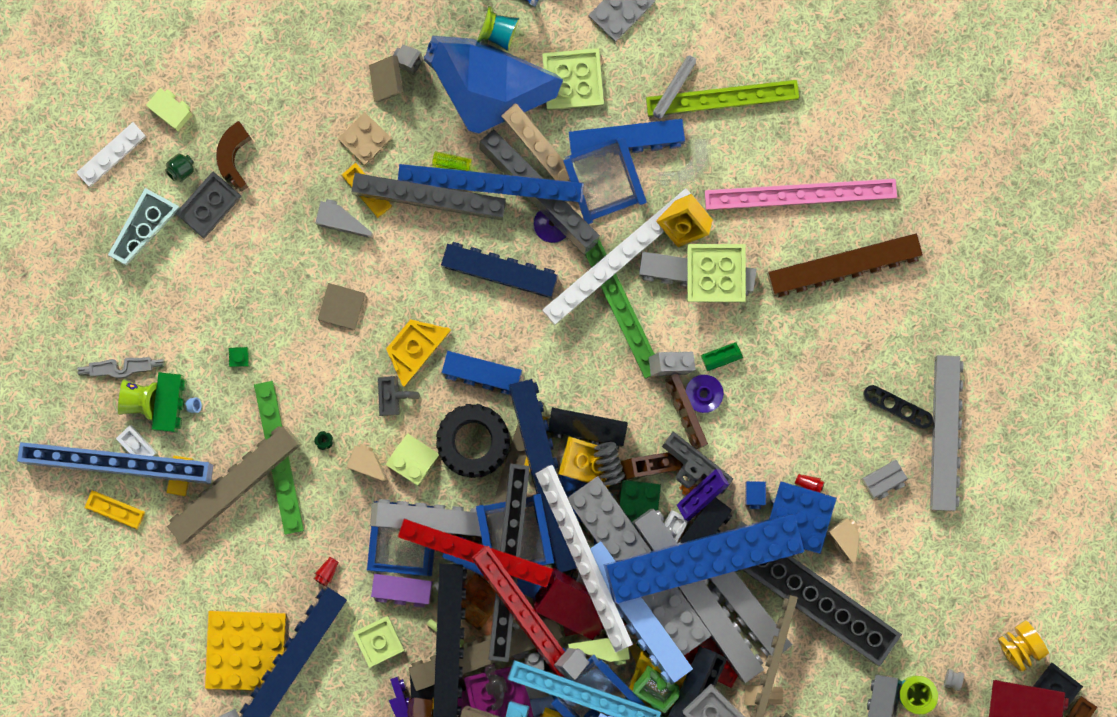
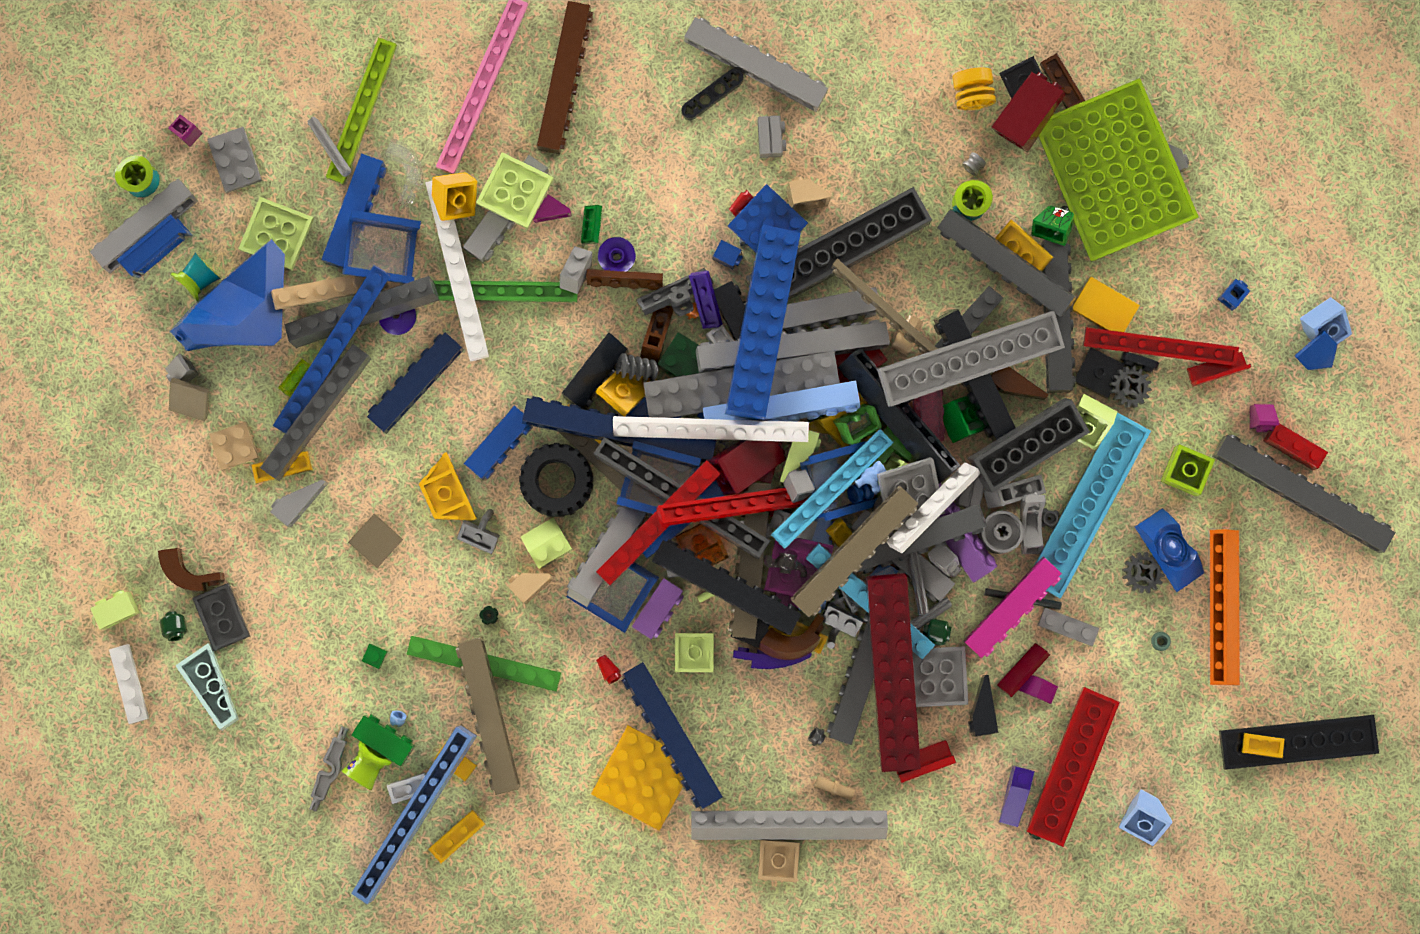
camera: 75 degrees left, 0 degrees up
none -> magenta slope [533,194,572,223]

